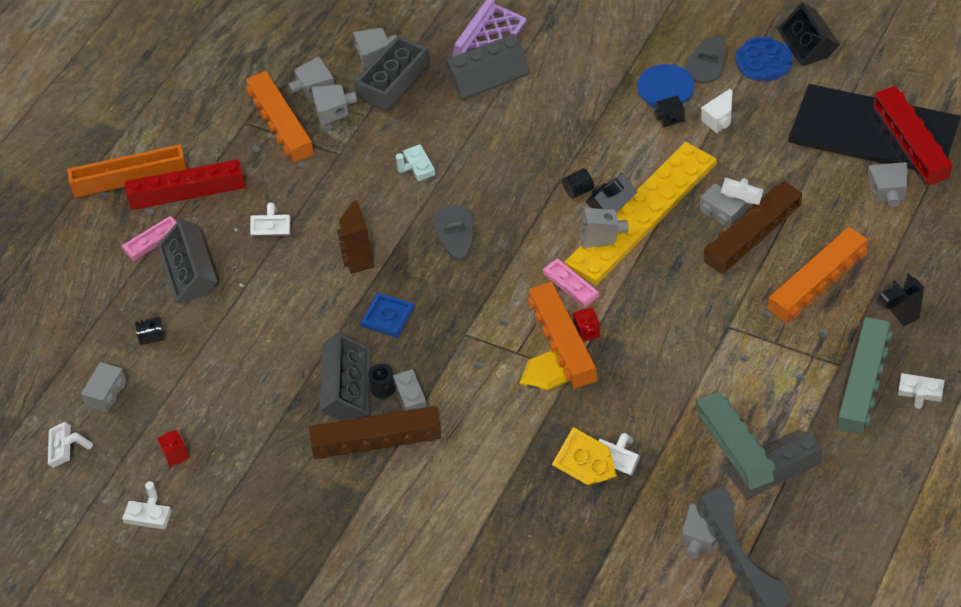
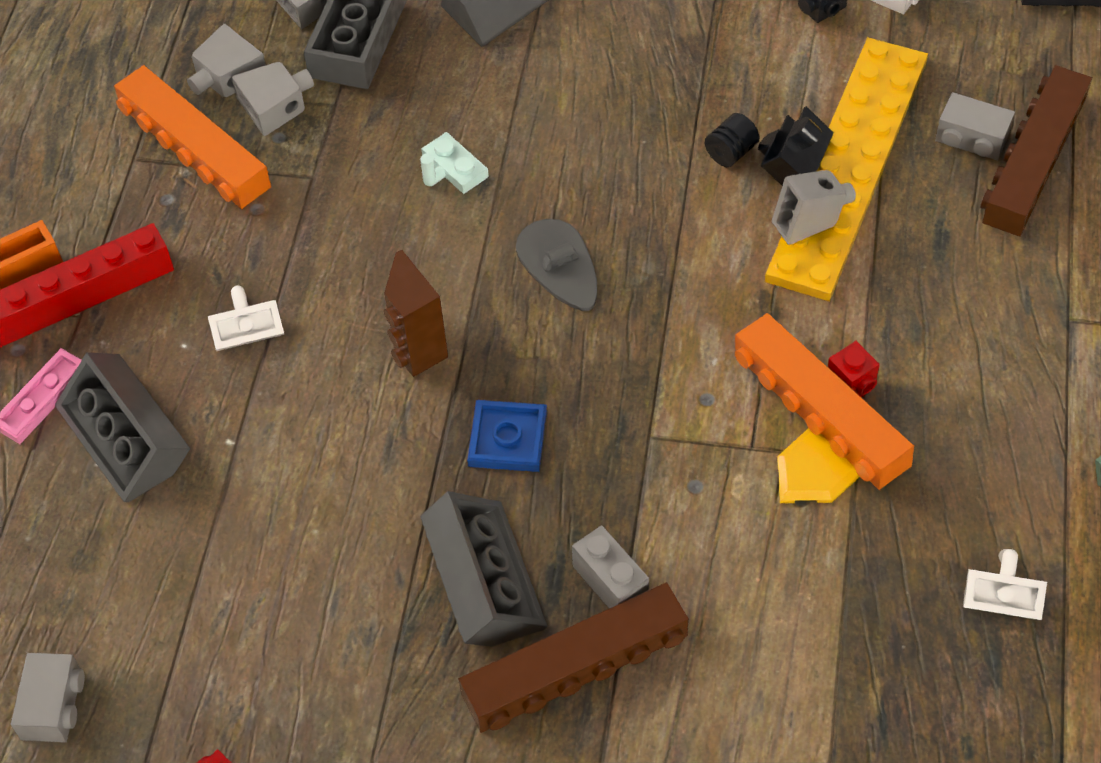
camera: 20 degrees left, 5 degrees up
black piece [135,316,165,345] -> none
black piece [368,364,395,399] -> none
bright pink tile [543,258,599,308] -> none
yellow tile [552,427,617,485] -> none
white plate [721,177,763,205] -> none

